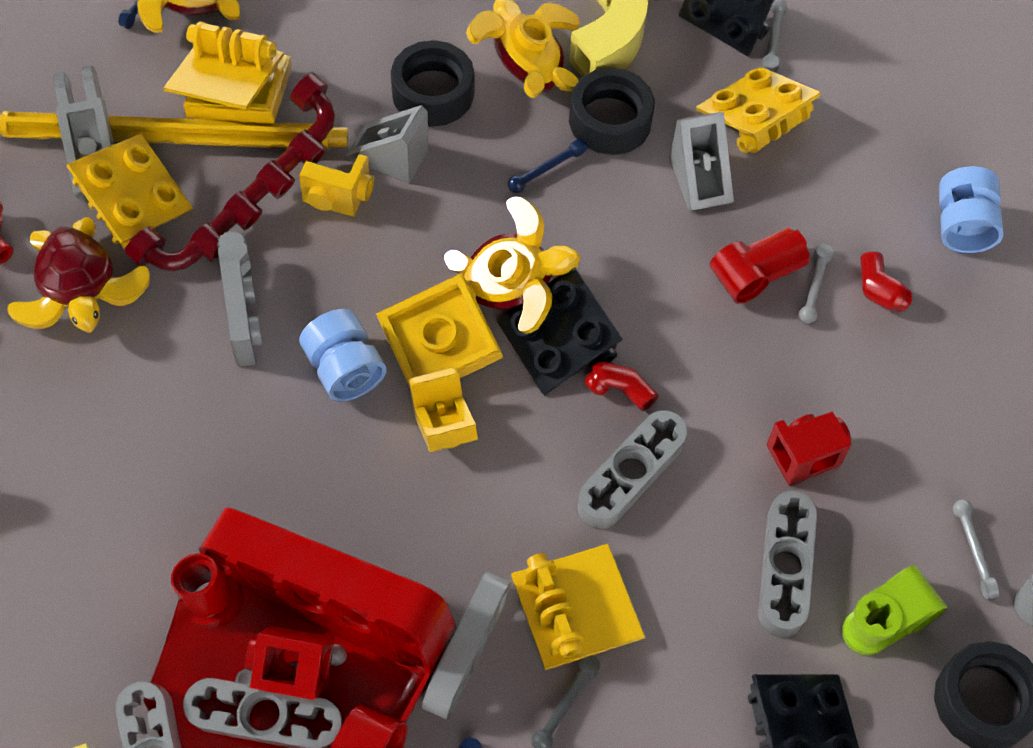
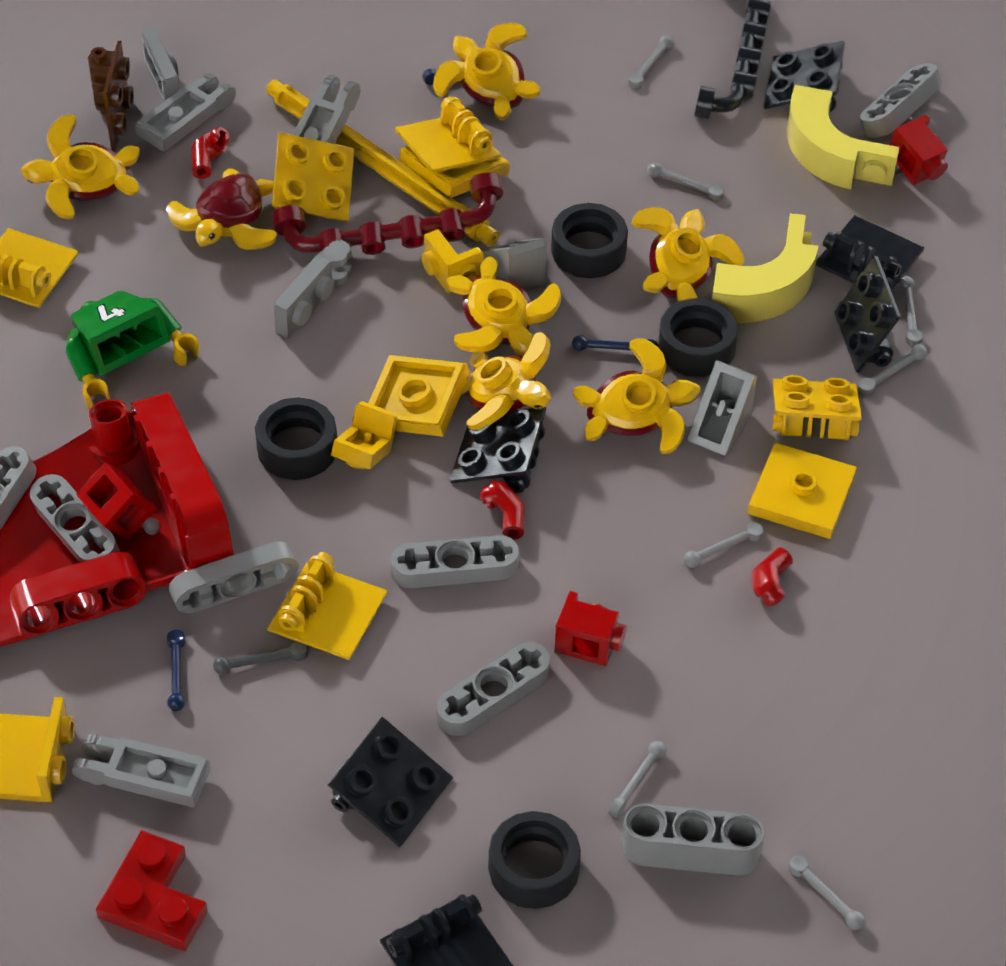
camera: 45 degrees right, 10 degrees down
light blue wheel [299,309,387,402] -> none
red piece [710,227,811,304] -> none
lime piece [842,565,948,656] -> none
light blue wheel [938,166,1004,253] -> none
none -> green torso [65,291,199,410]
none -> black tyre [255,397,337,480]
none -> yellow animal [447,256,562,358]
none -> yellow animal [573,338,701,454]
none -> yellow plate [747,442,857,540]

